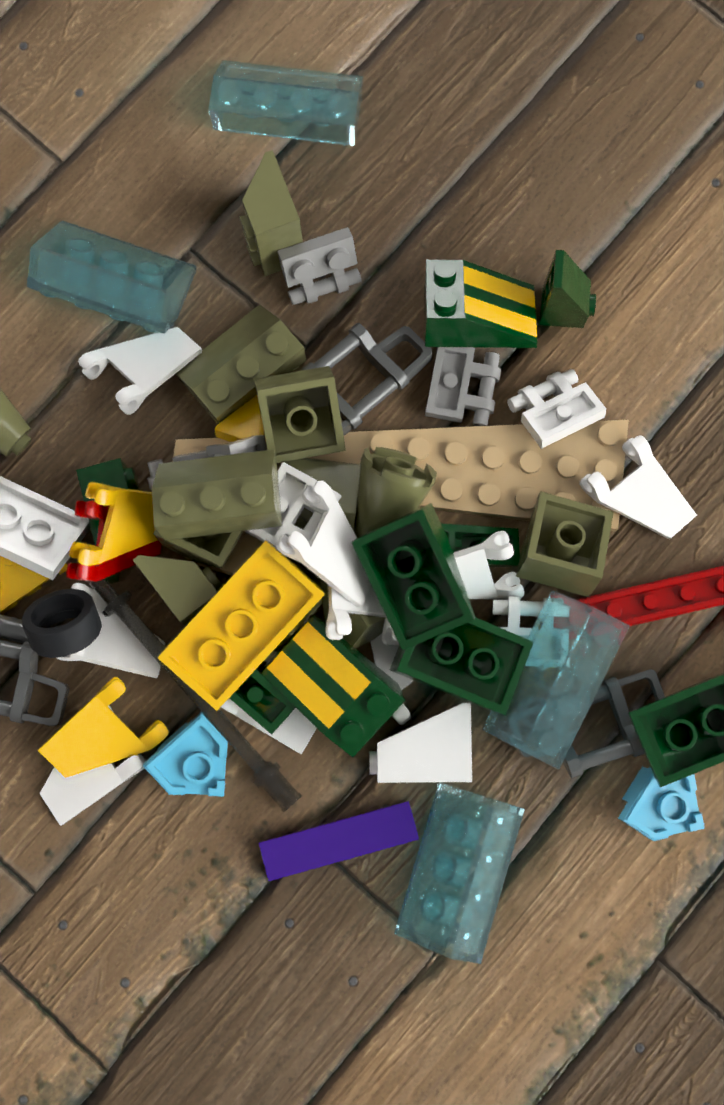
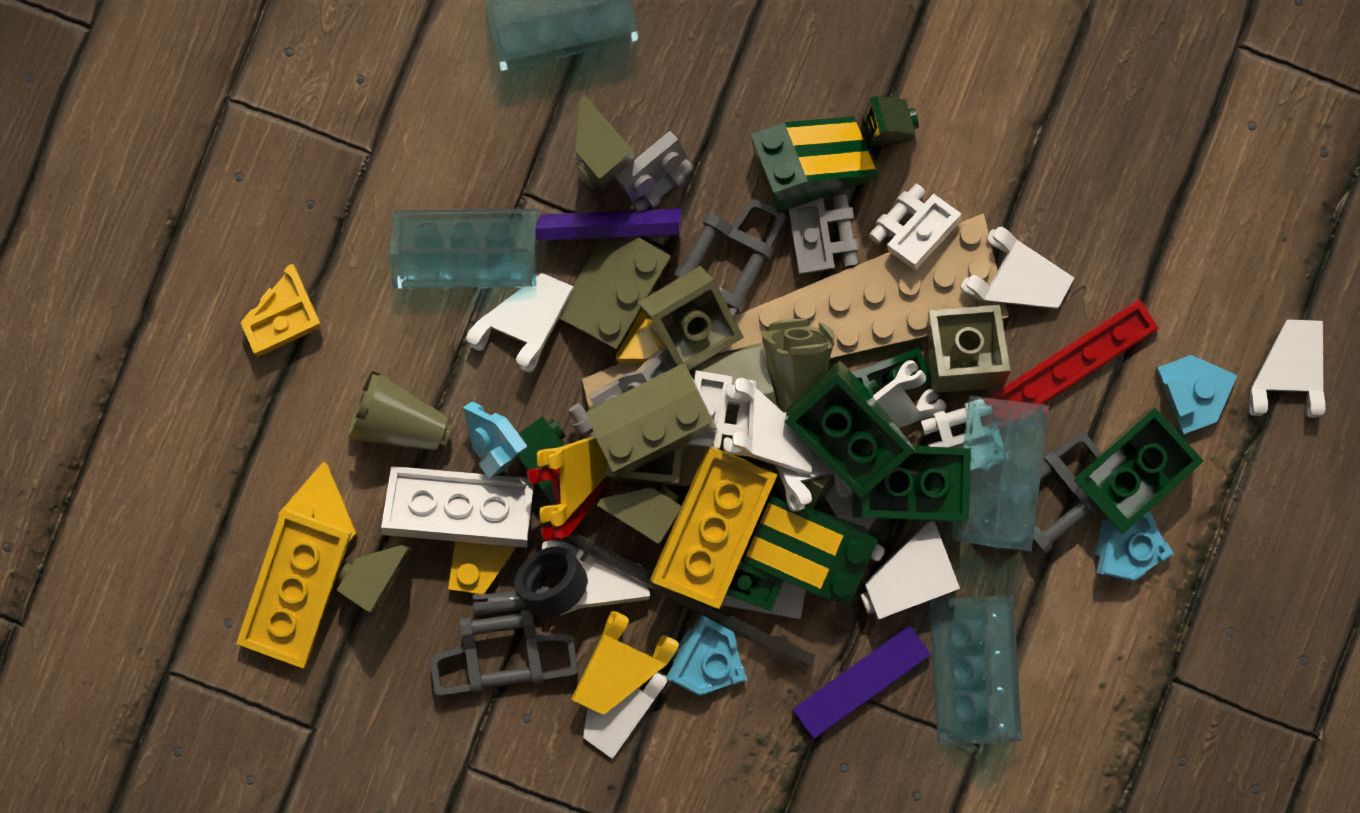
camera: 25 degrees left, 5 degrees up
none -> medium azure plate [463,402,527,478]
none -> dark purple tile [535,209,683,241]

